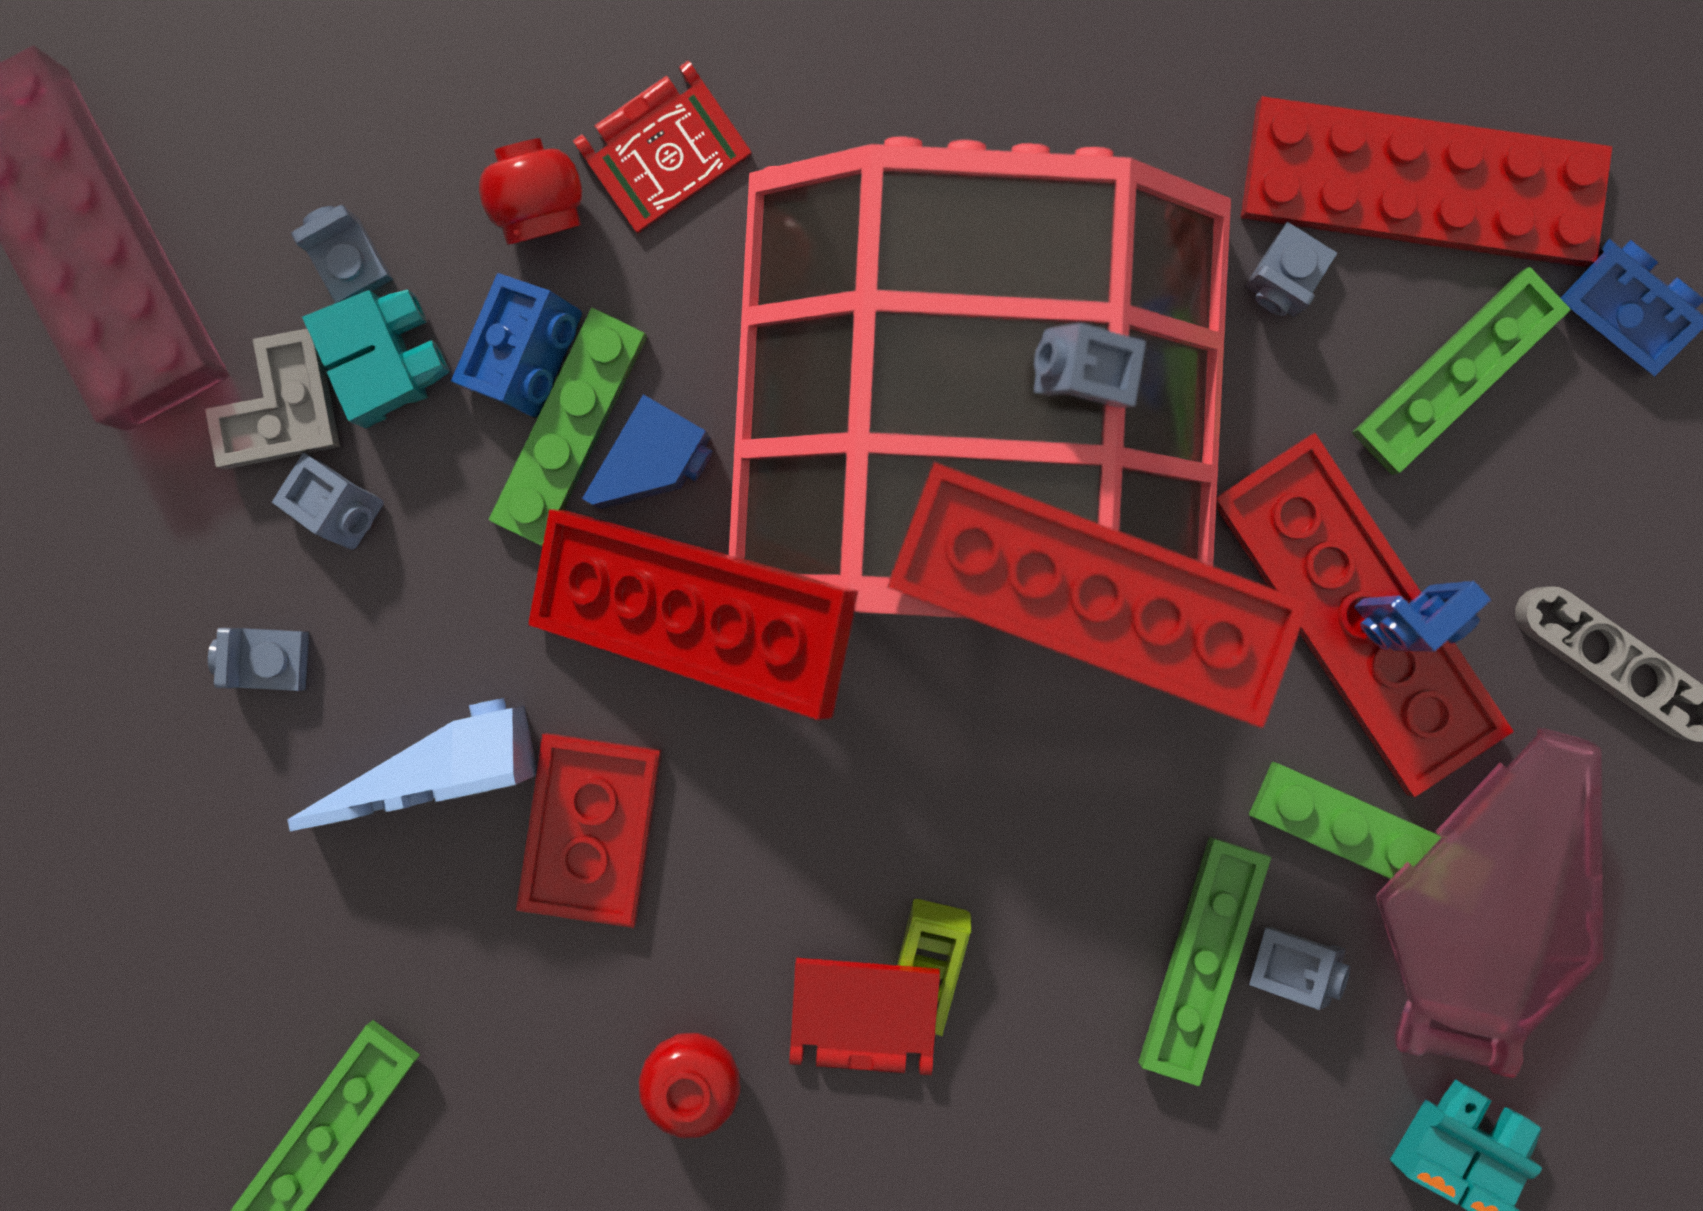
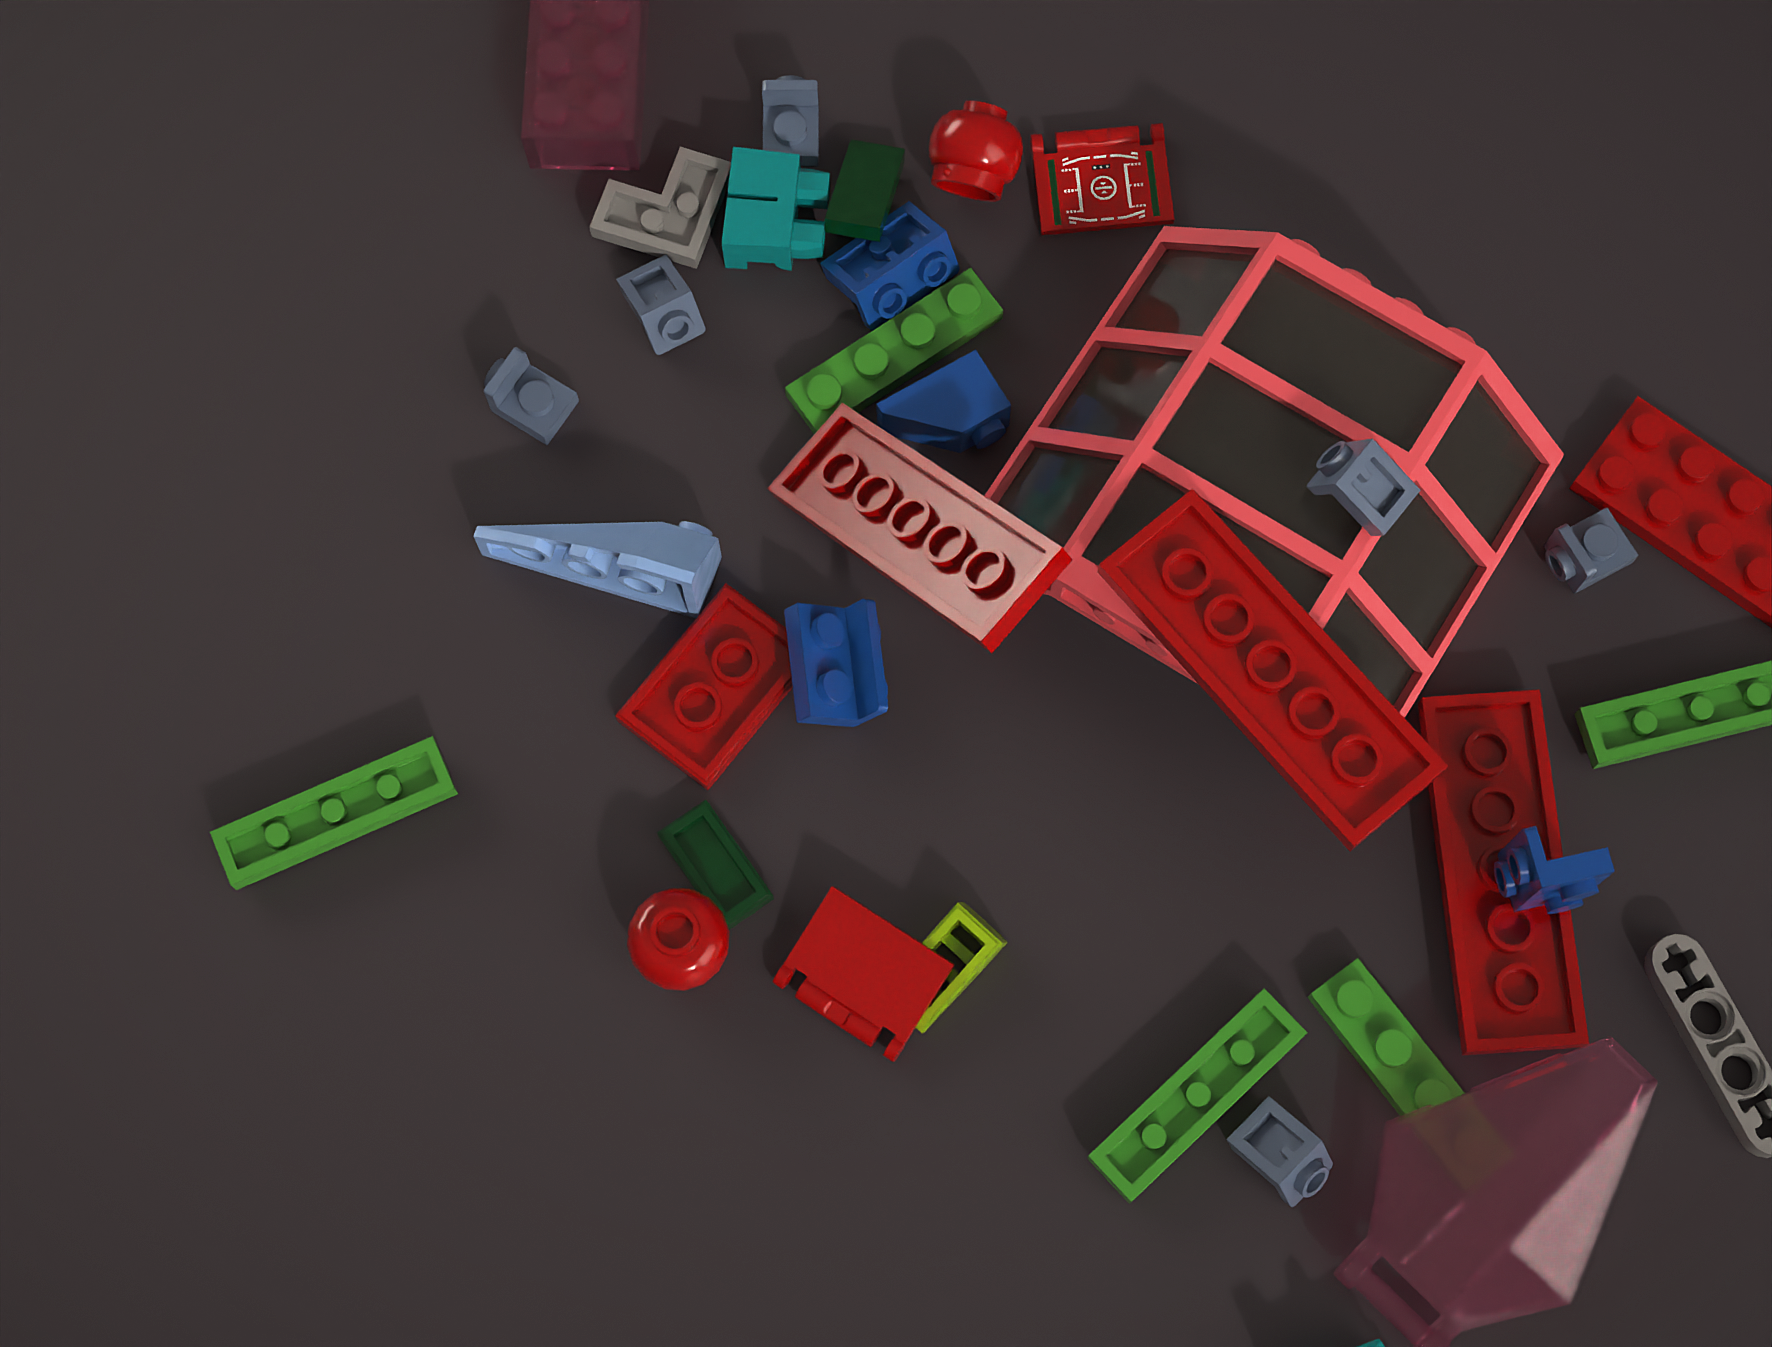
camera: 35 degrees right, 15 degrees down
none -> dark green tile [657,800,774,930]
none -> blue bracket [784,599,888,727]
none -> dark green tile [825,139,905,242]

